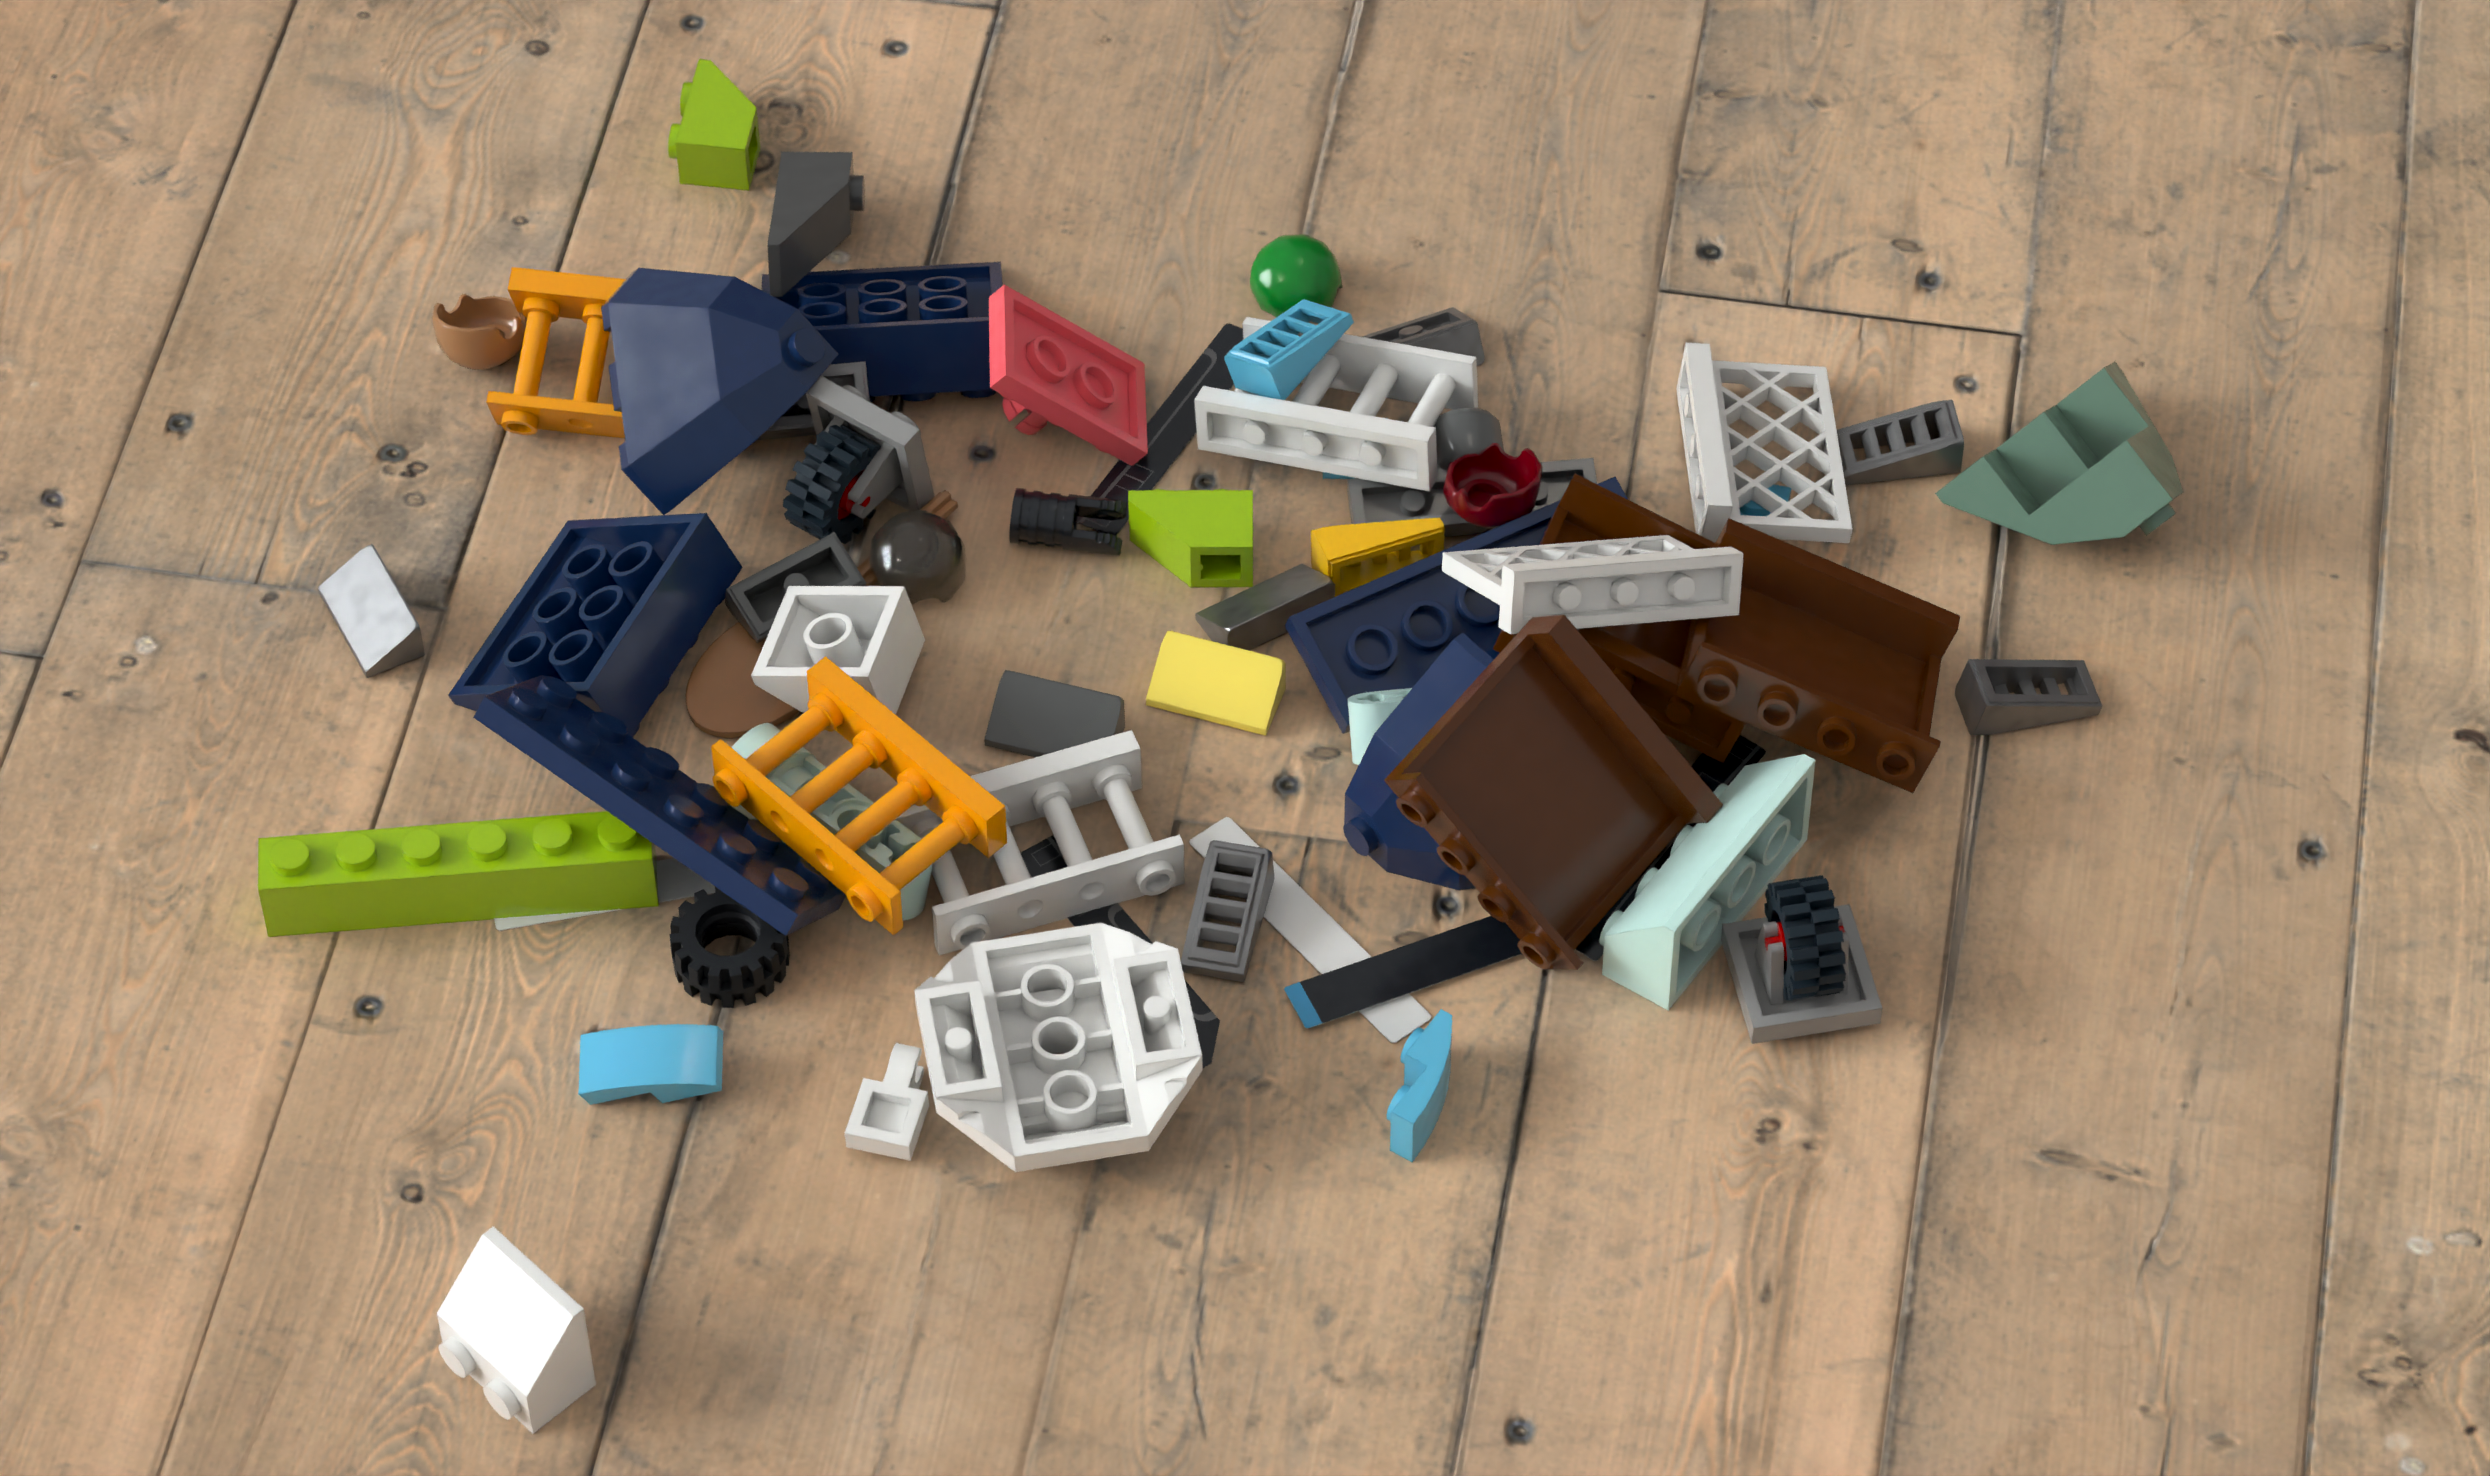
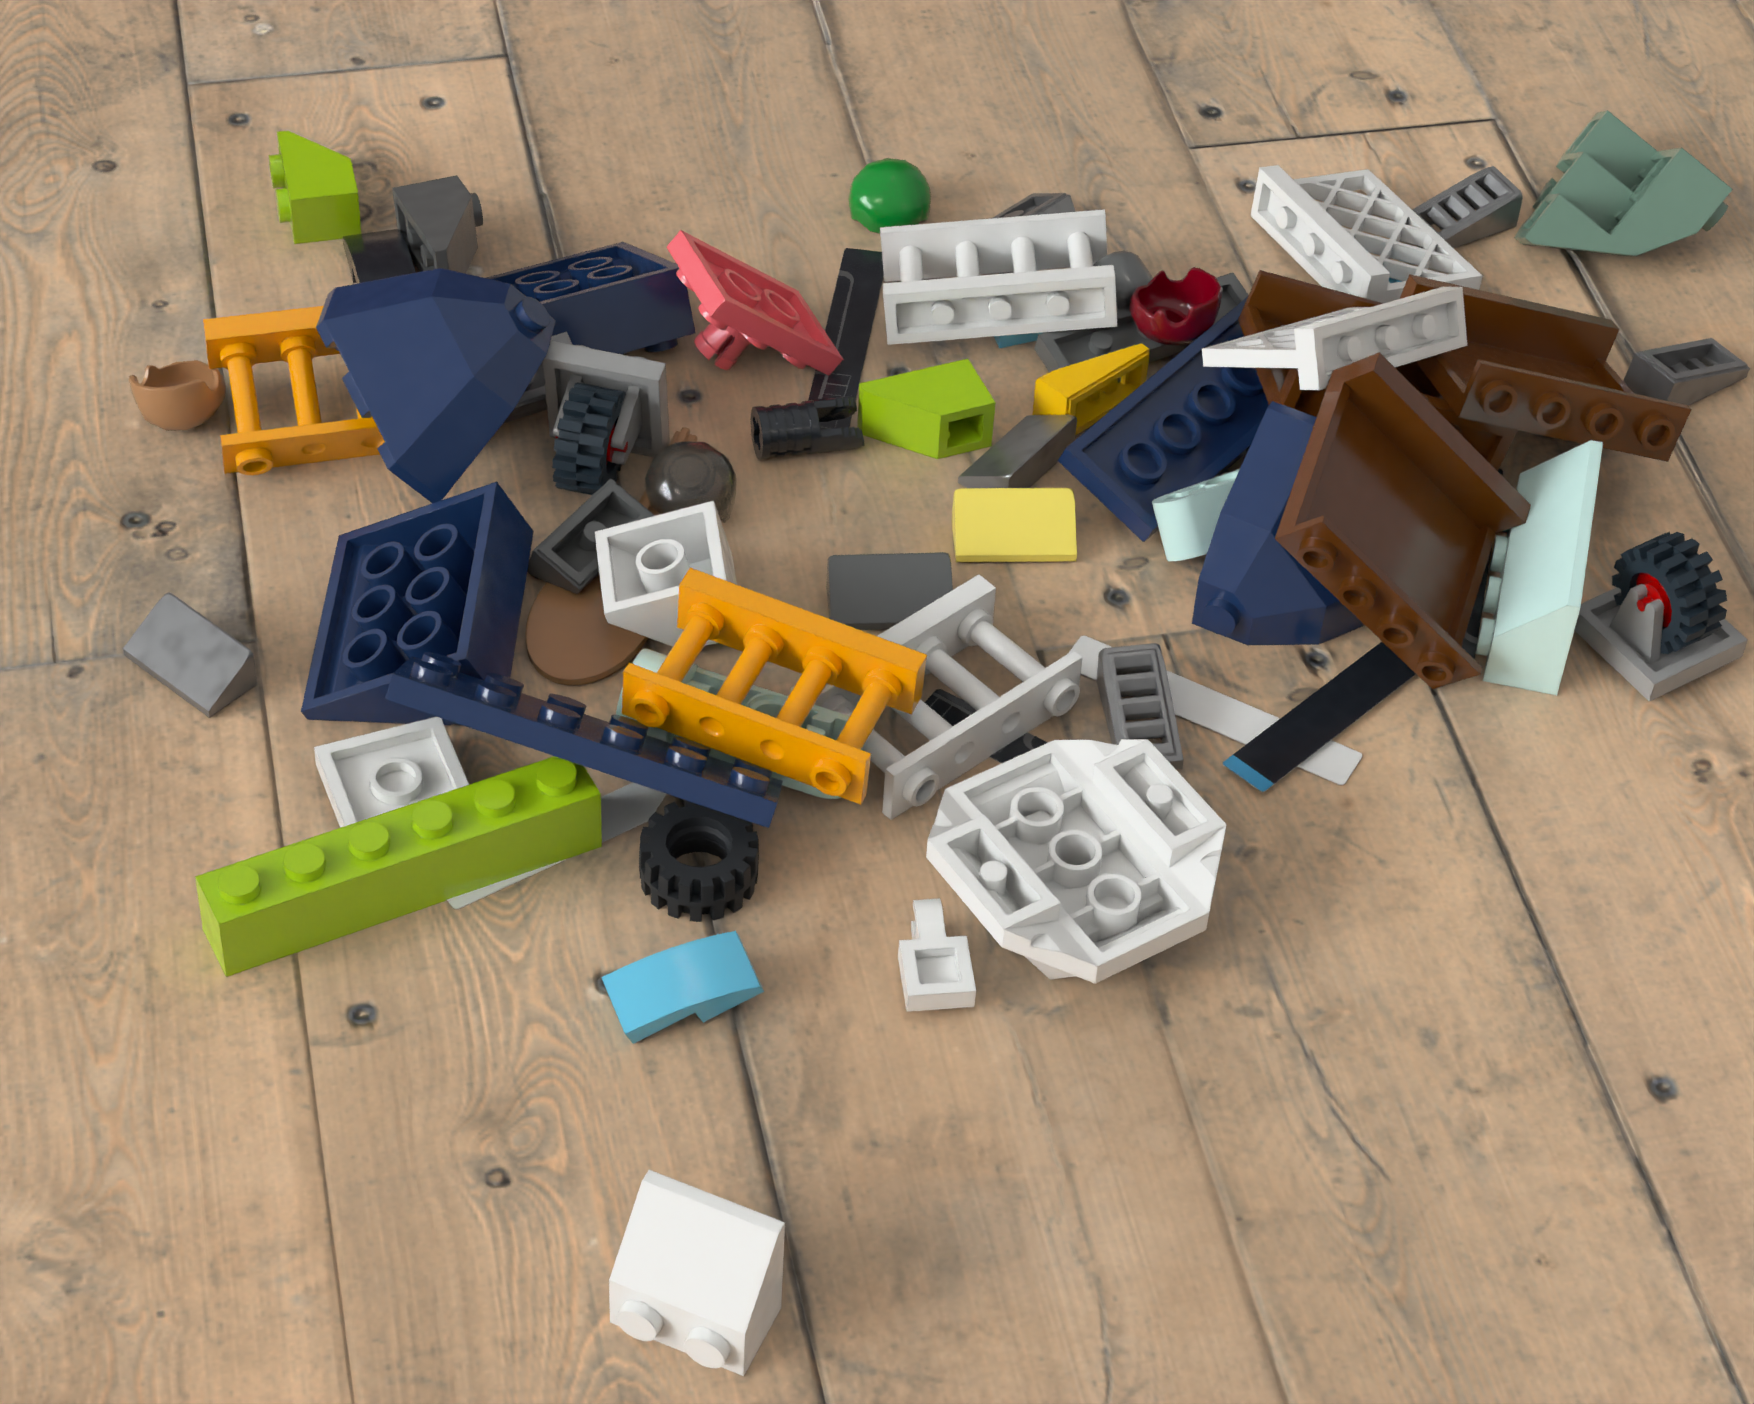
camera: 25 degrees left, 5 degrees down
medium azure slope [1224,299,1354,400] -> none
medium azure slope [1386,1009,1452,1162] -> none
none -> white plate [314,717,469,828]
none -> black slope [343,229,416,283]

